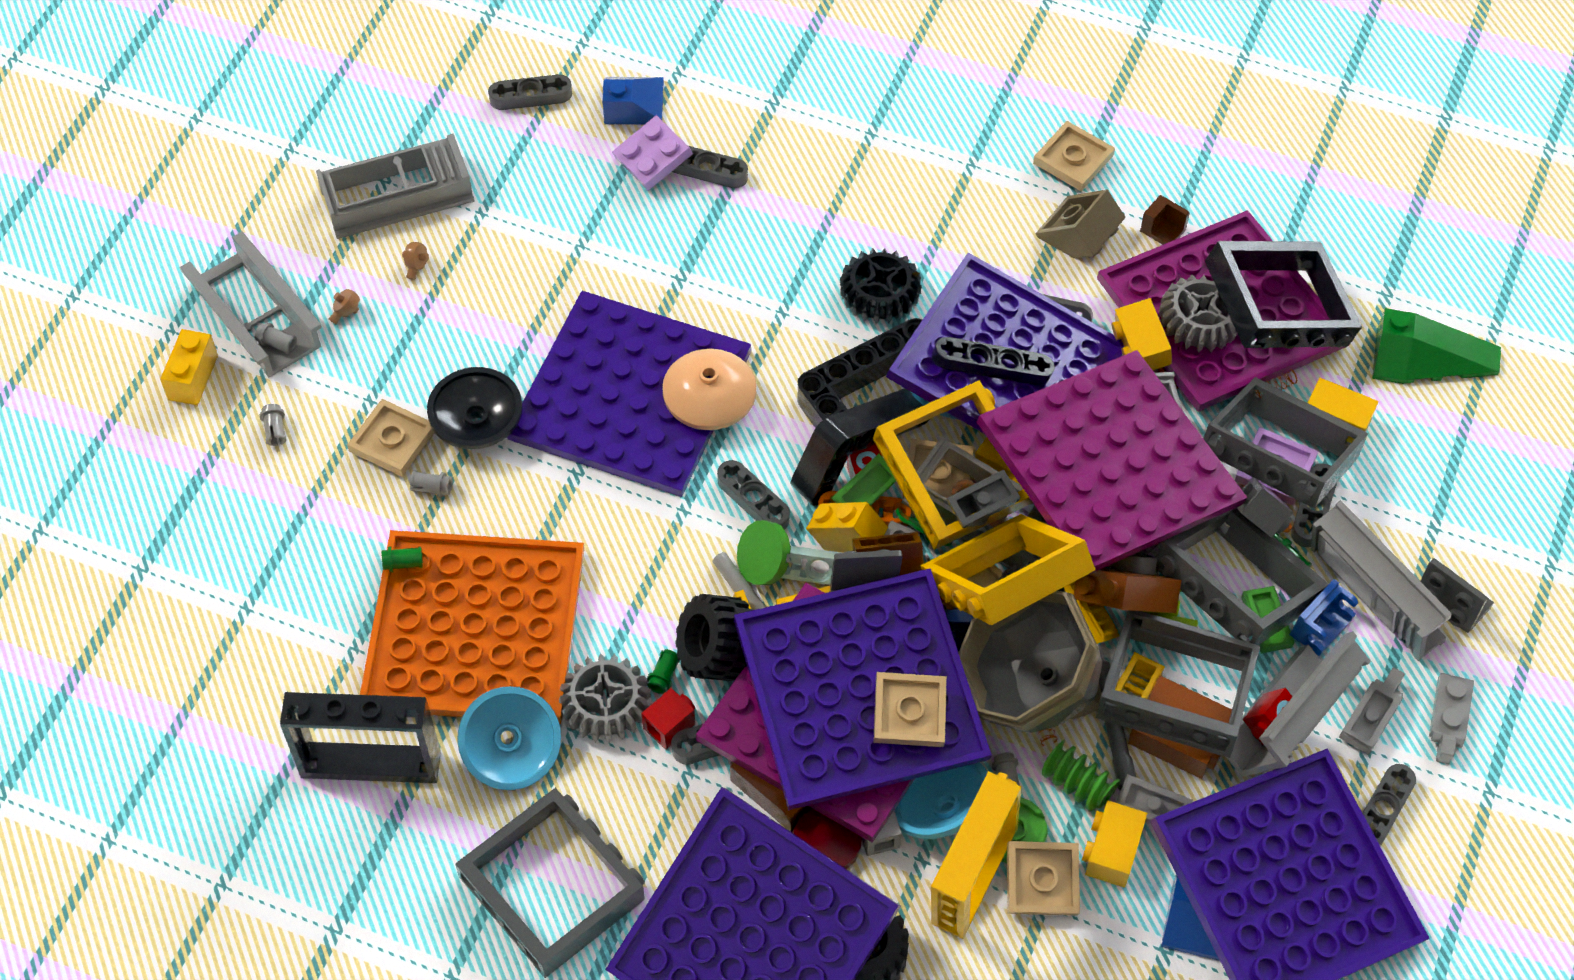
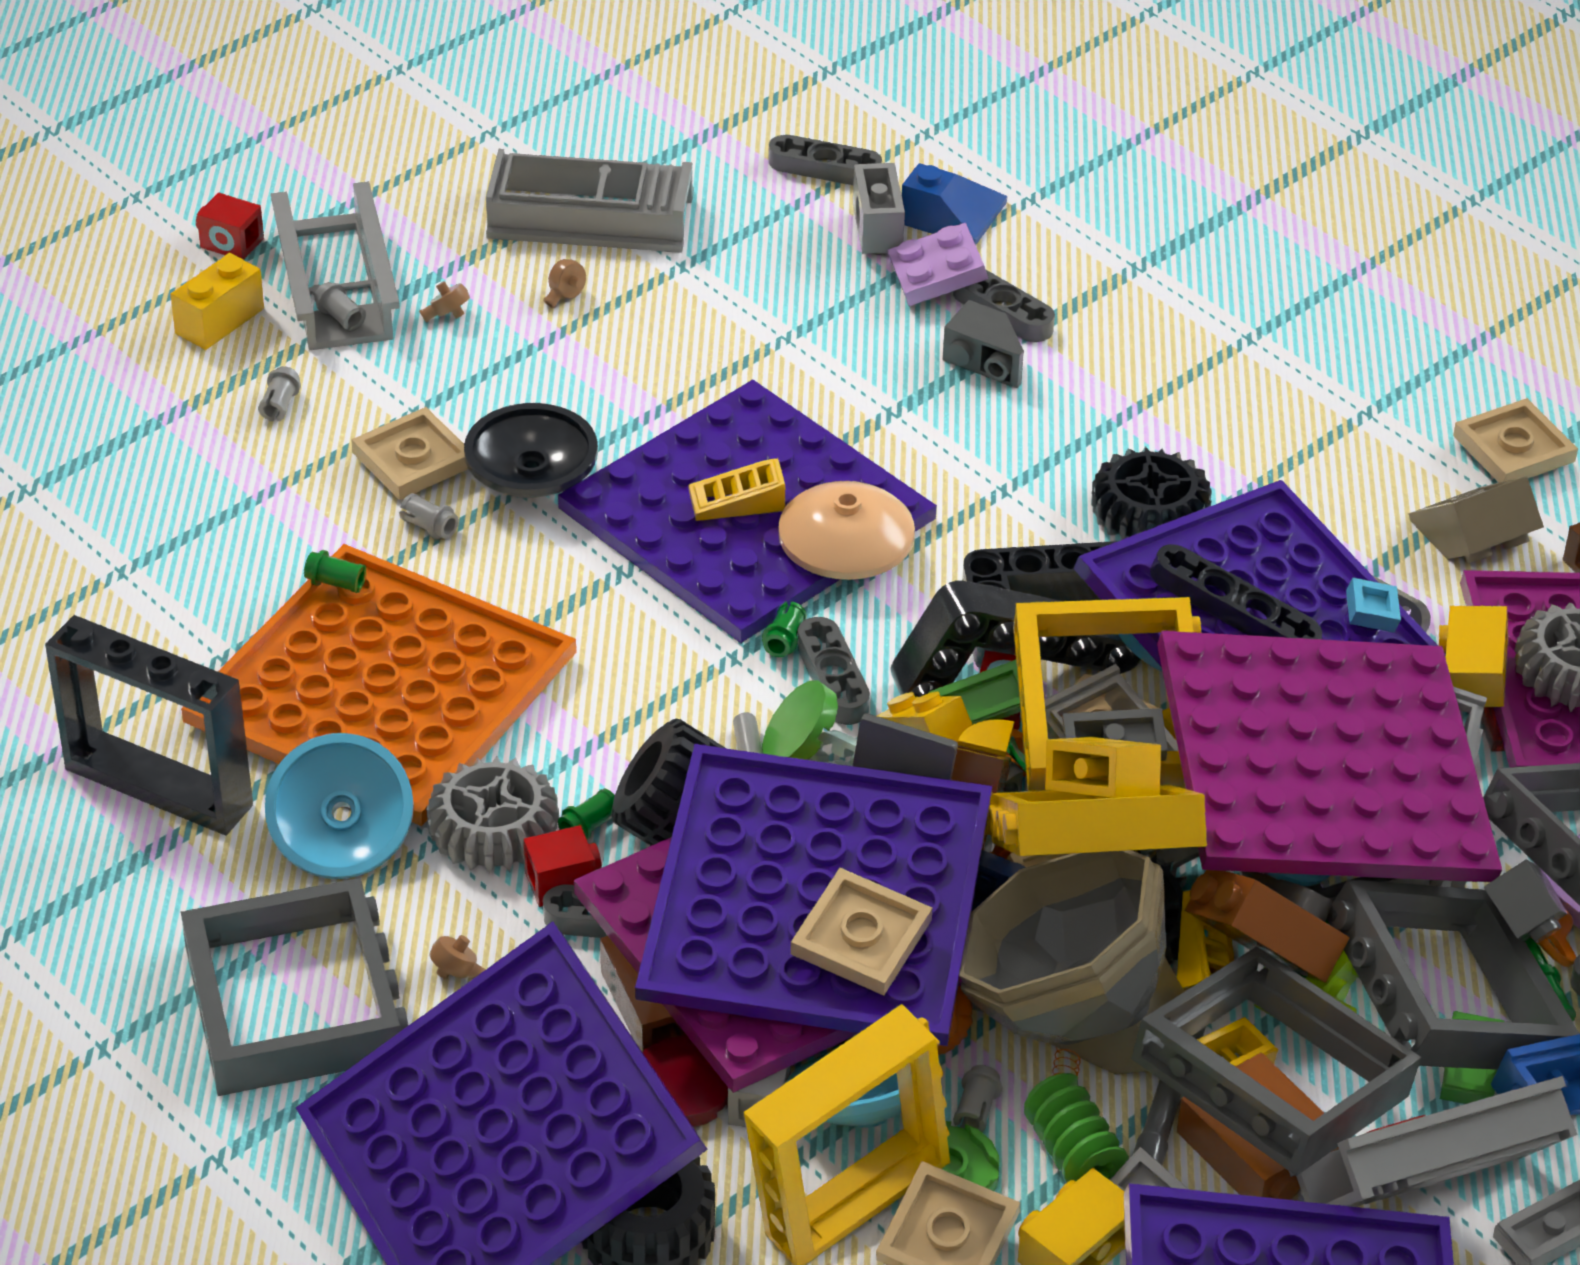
camera: 25 degrees right, 15 degrees down
none -> red brick [195,192,264,260]
none -> medium nougat piece [429,935,486,979]
none -> yellow slope [689,458,785,521]
none -> green pin [762,602,807,657]
none -> light grey brick [853,163,905,255]
none -> dark grey slope [942,300,1024,389]
none -> yellow tile [958,720,1014,756]
none -> yellow brick [1045,737,1161,798]
none -> medium azure plate [1346,578,1401,633]

